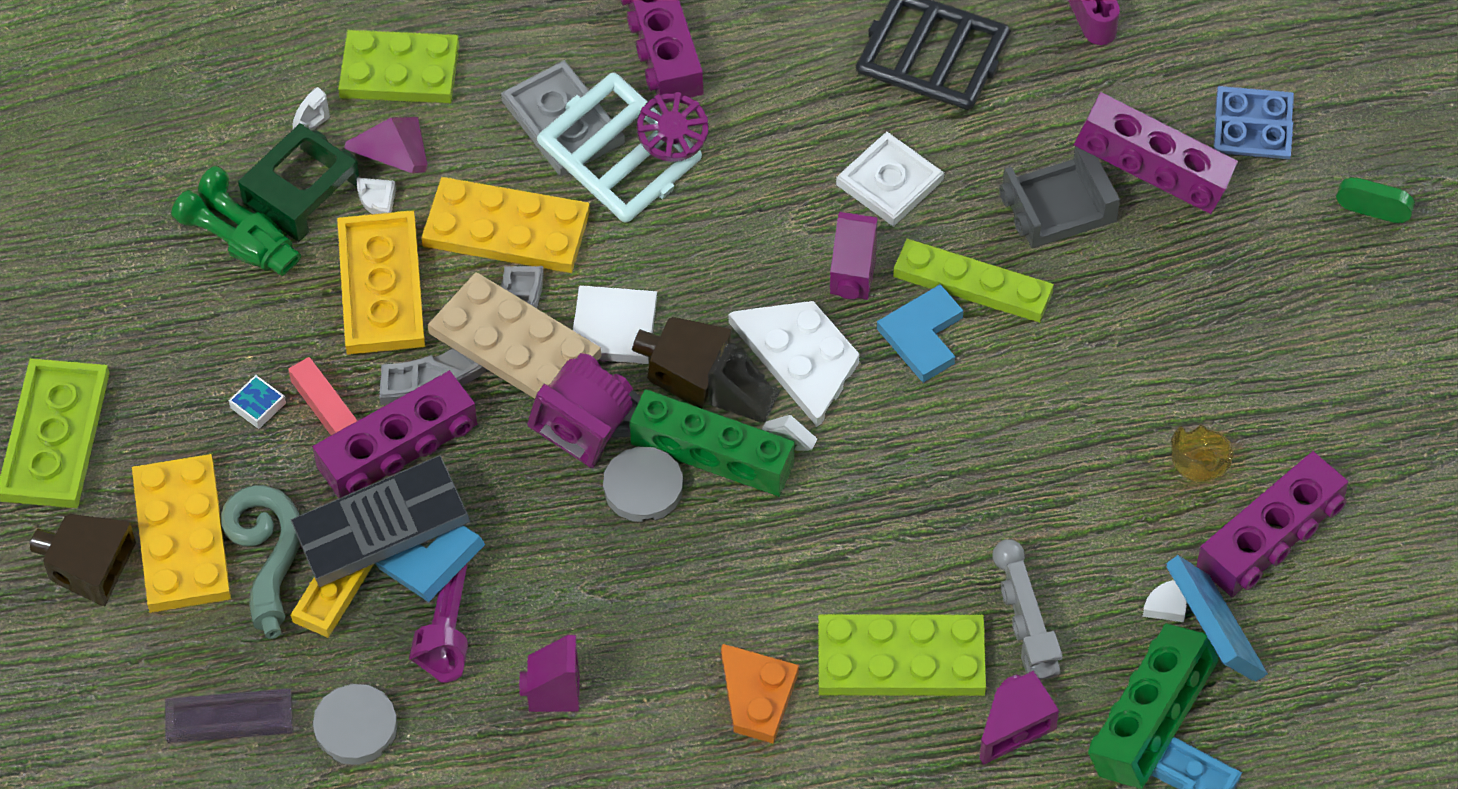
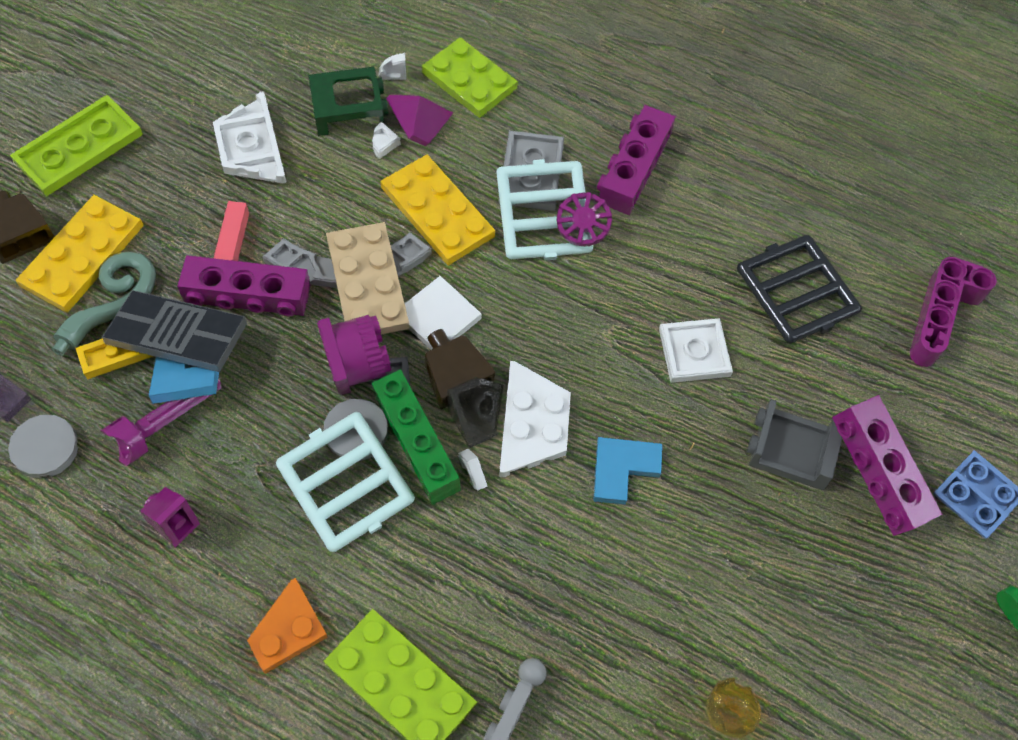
camera: 35 degrees right, 5 degrees up
green piece [171,166,301,276] -> none
tile [228,375,286,429] -> none
yellow plate [337,210,425,355] -> none
magenta slope [830,212,878,300] -> none
lime plate [893,239,1054,323] -> none
none -> white wing [213,92,286,183]
none -> light aqua bar [276,412,415,552]

